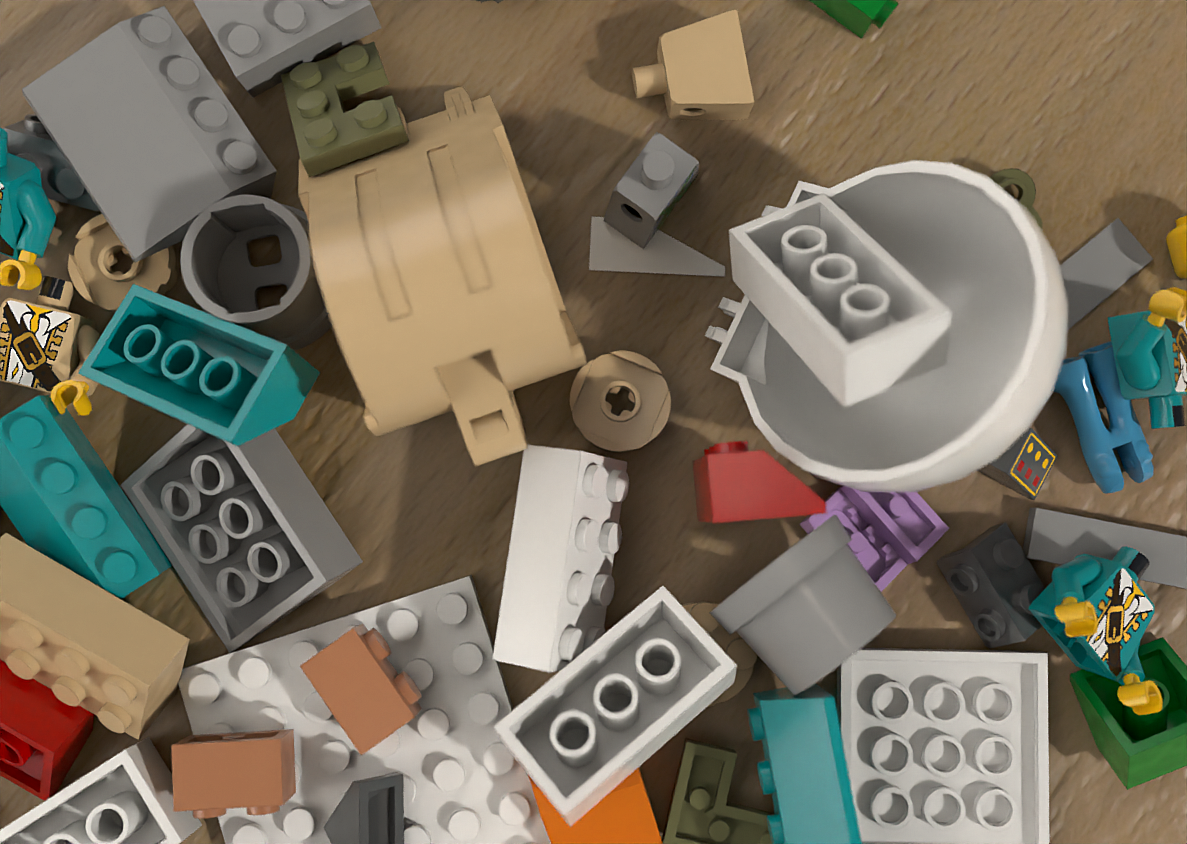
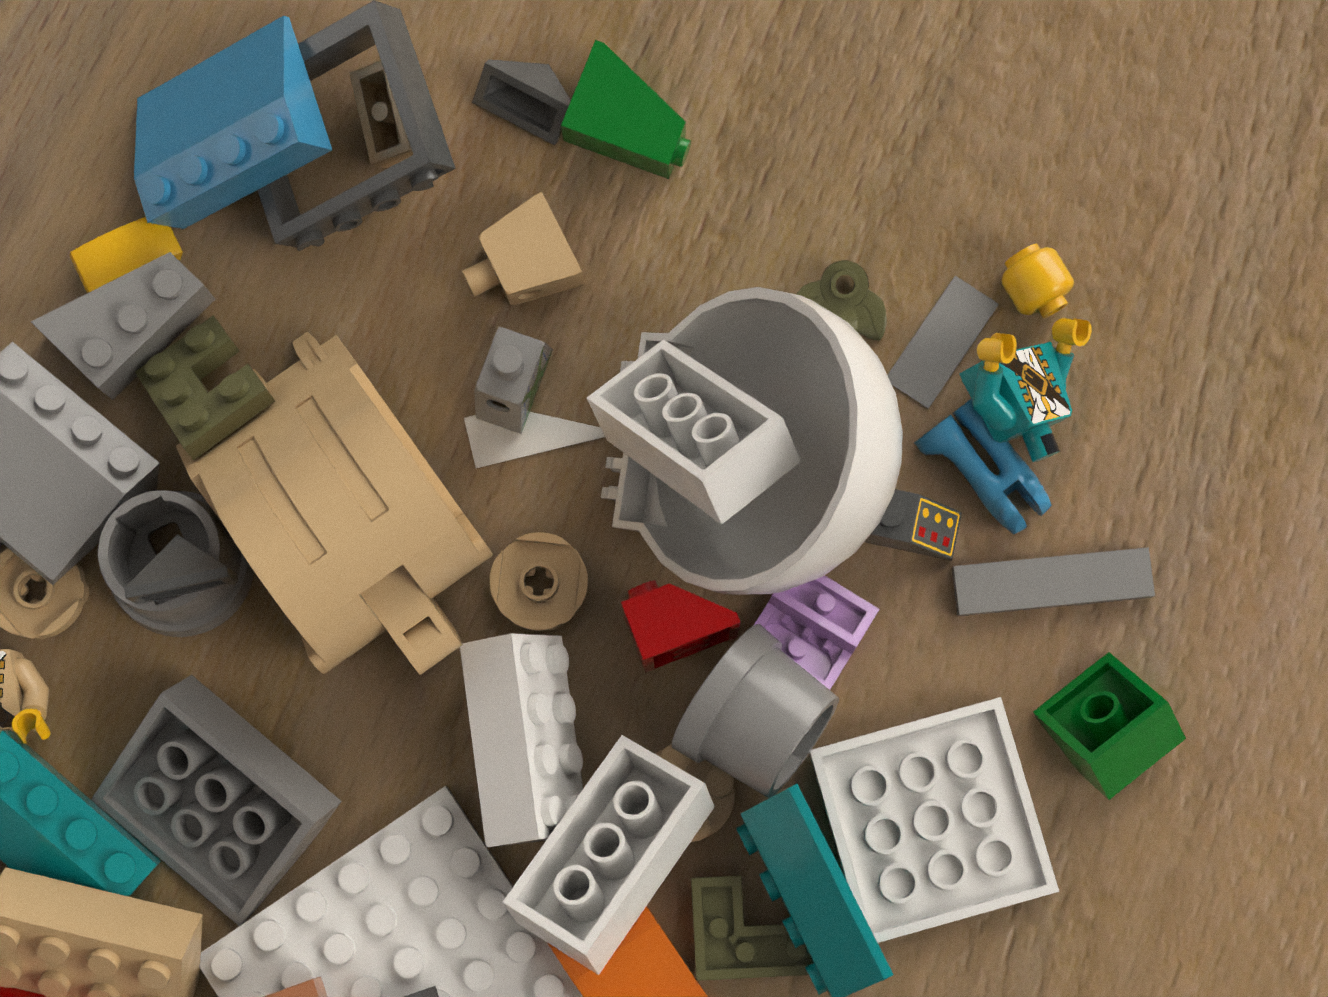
camera: 10 degrees left, 5 degrees down
teal slope [78,284,320,446] -> none
nougat brick [300,623,422,756] -> none
flat silver bracket [937,522,1045,648] -> none
torso [1028,546,1163,715] -> none
none -> dark grey slope [124,534,238,604]

